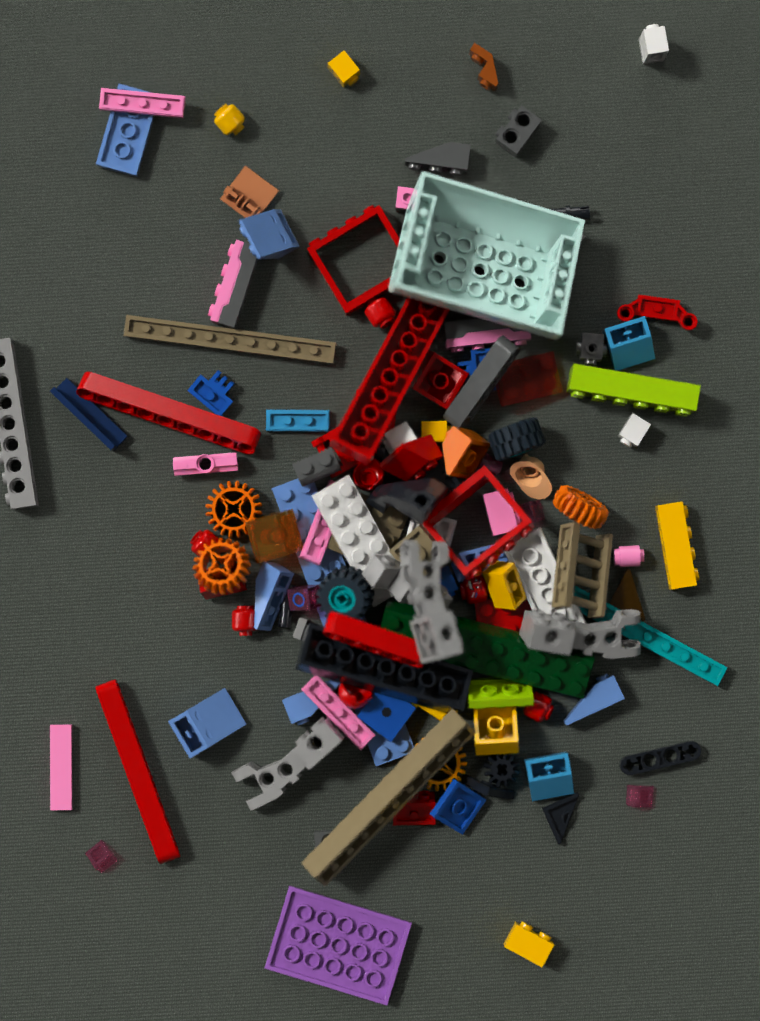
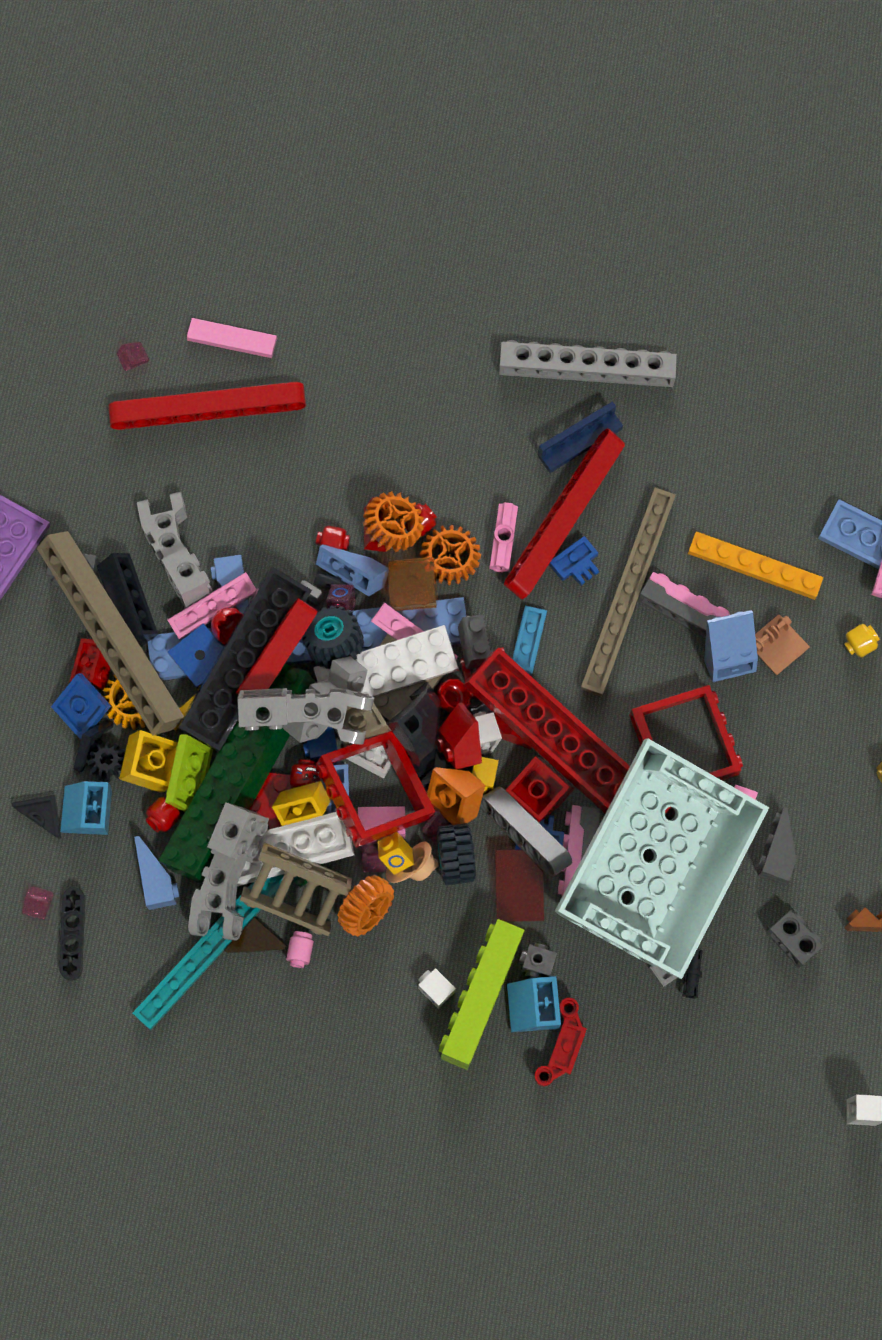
camera: 100 degrees right, 15 degrees down
medium blue slope [168,688,246,758] -> none
red head [364,297,396,329] -> none
yellow brick [655,501,699,590] -> none
none -> black brick [97,553,158,647]
none -> yellow brick [377,832,414,875]
none -> light orange plate [688,531,823,600]

